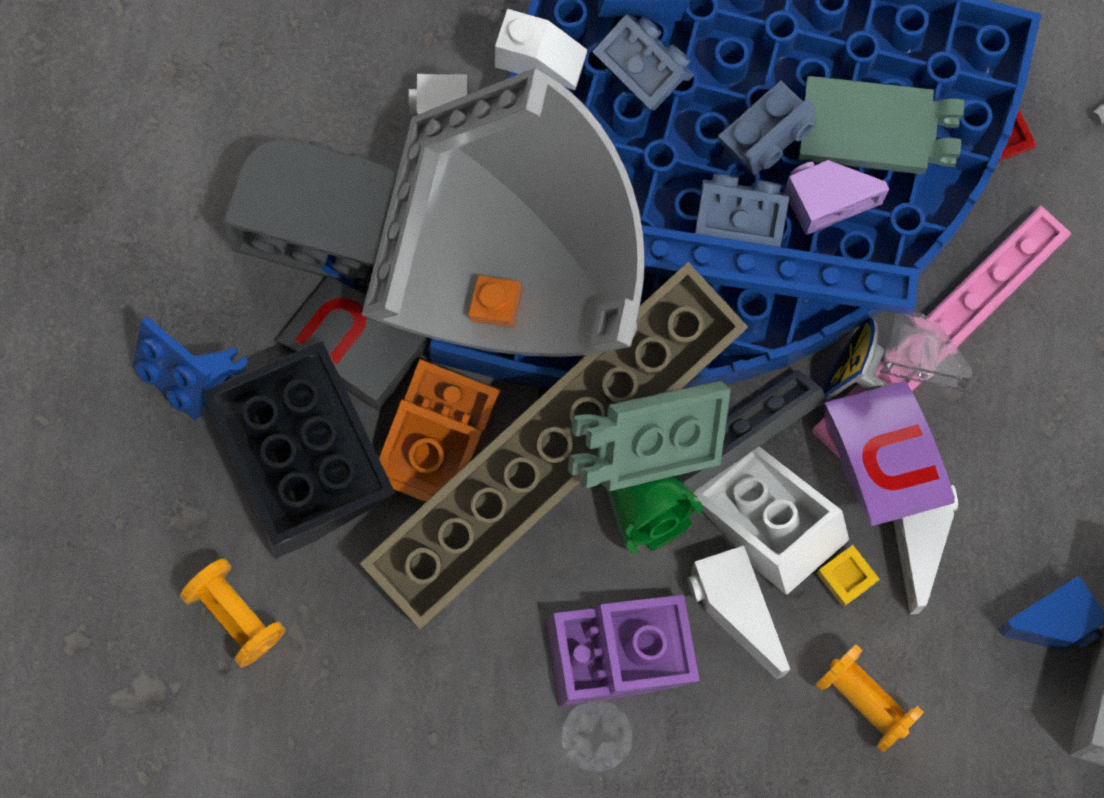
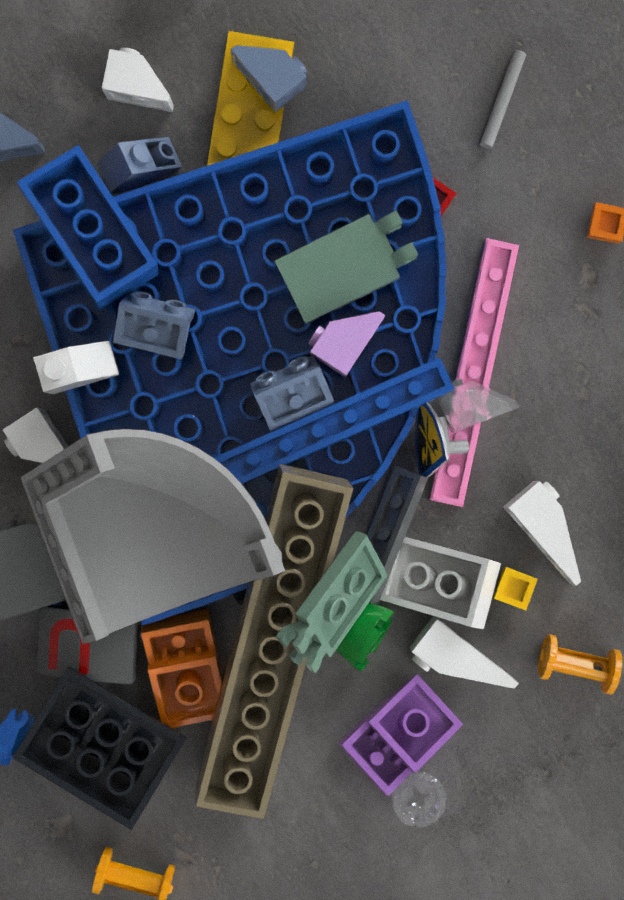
camera: 25 degrees left, 15 degrees up
orange plate [468,275,523,328] -> none
sand blue bracket [718,81,817,176] -> none
medium lavender slope [824,381,955,526] -> none

